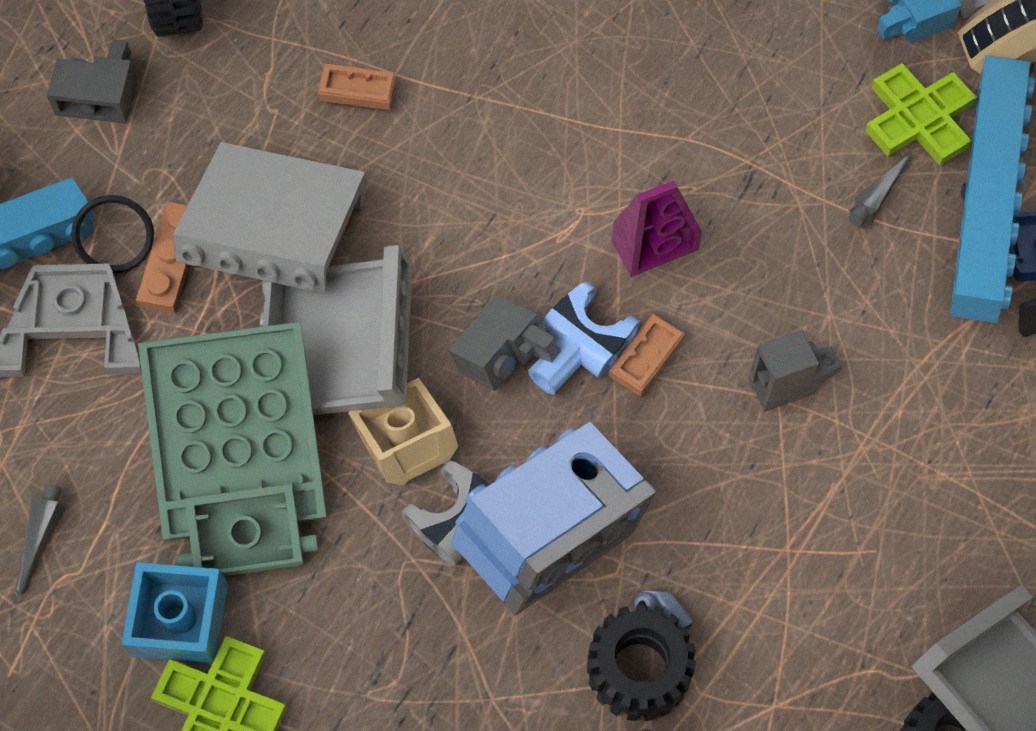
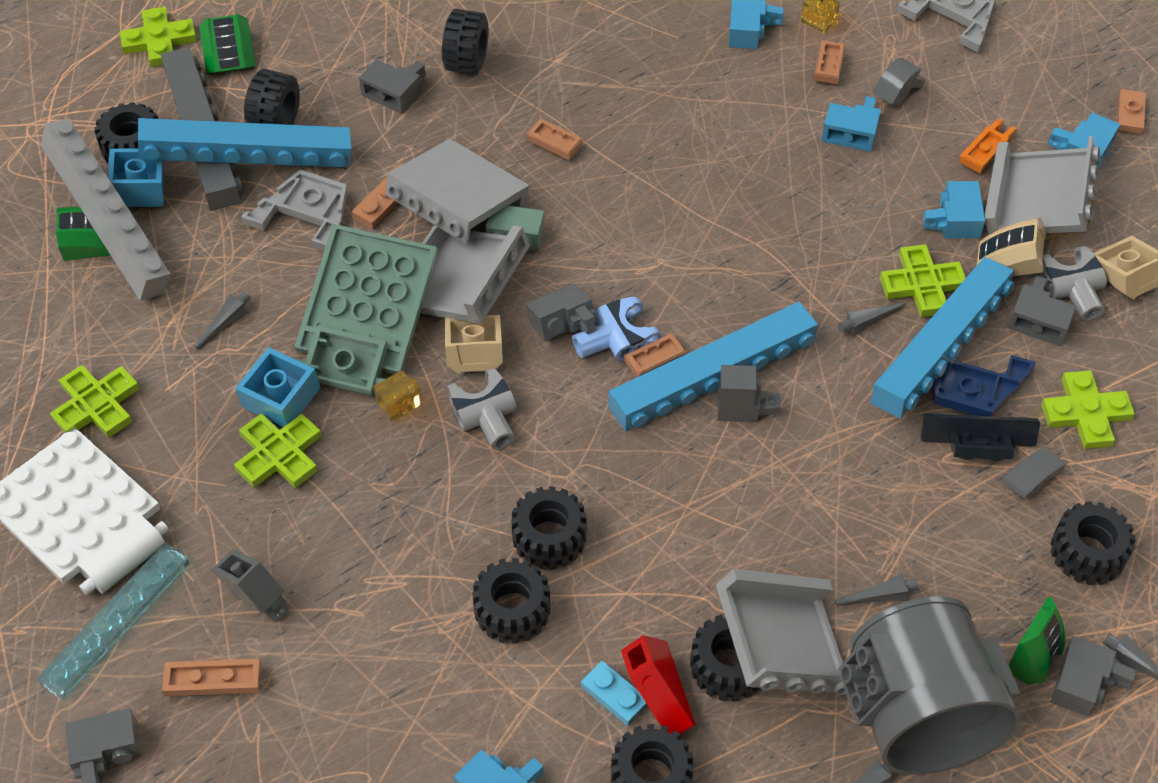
camera: 25 degrees right, 10 degrees down
black tyre [71,195,154,273] -> none
medium blue piece [451,422,656,616] -> none
magenta wedge [611,181,702,277] -> none
sand blue arm [633,590,694,630] -> none
none -> clear yellow brick [373,370,421,421]
none -> sand green piece [486,206,545,252]
none -> dark azure brick [608,301,818,431]

